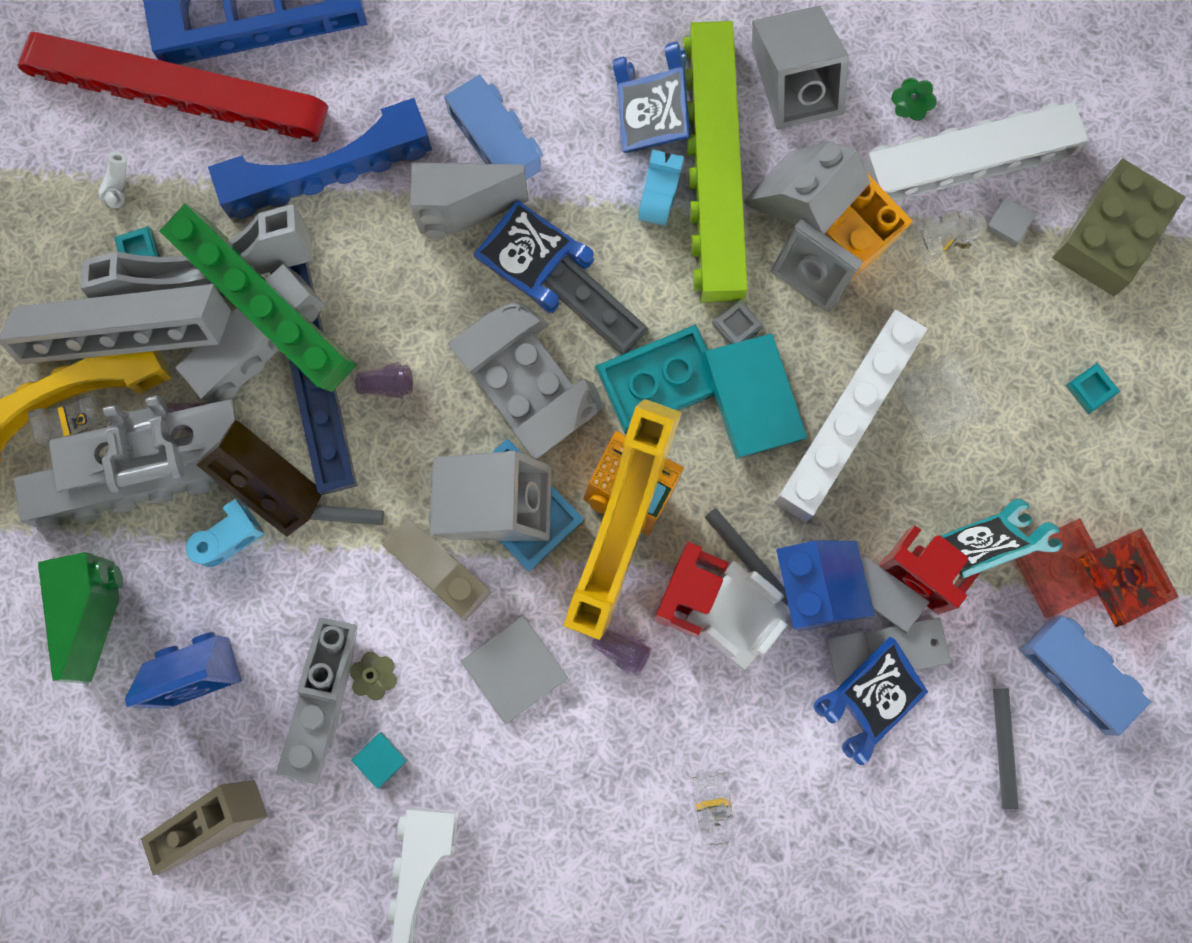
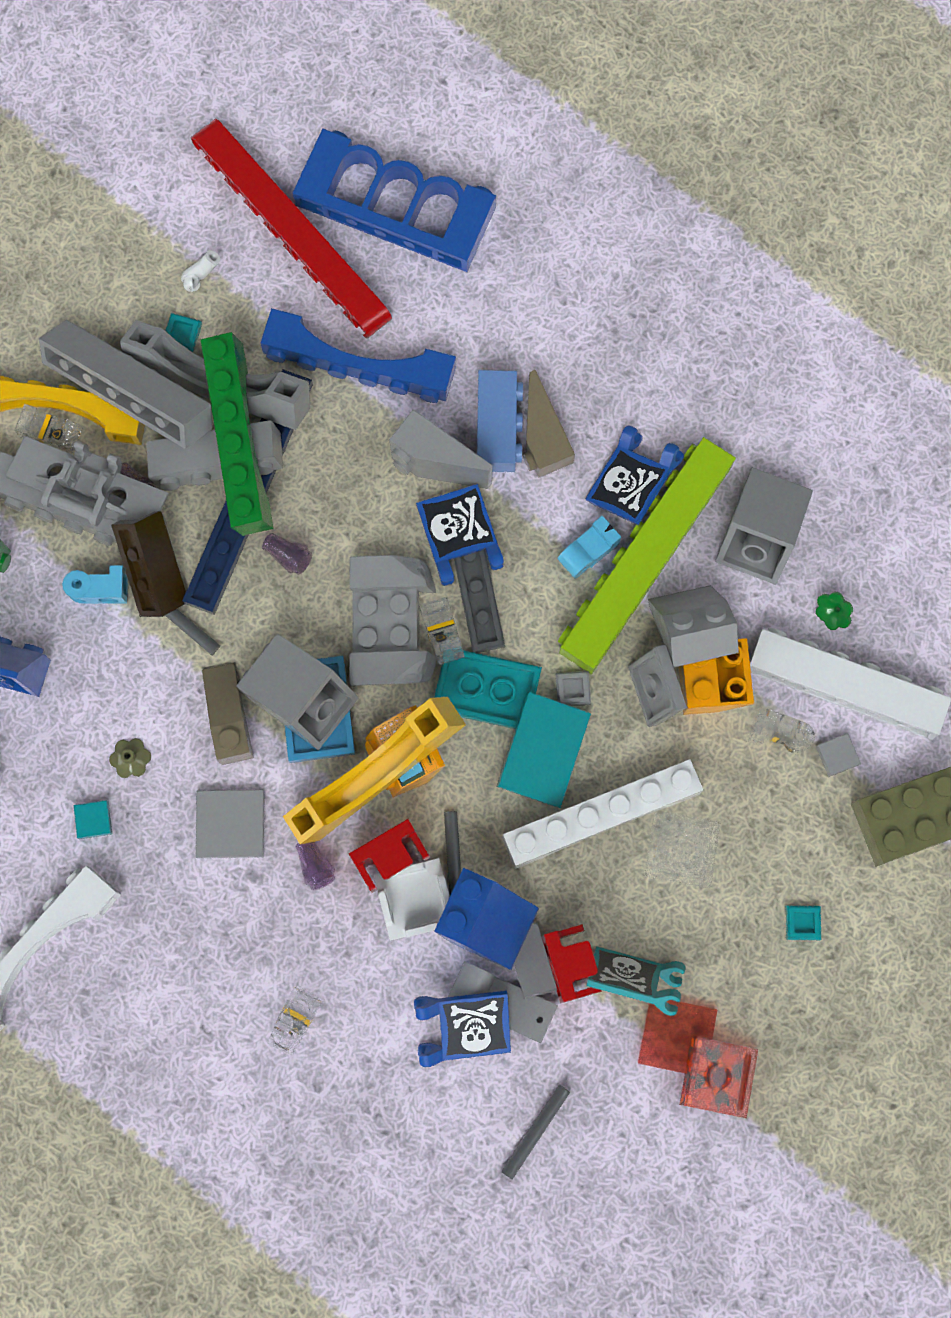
camera: 35 degrees right, 0 degrees up
light grey slope [276,617,358,784] -> none
medium blue brick [1020,616,1151,736] -> none
none -> clear leg [419,597,464,665]
none -> dark tan slope [523,370,575,478]

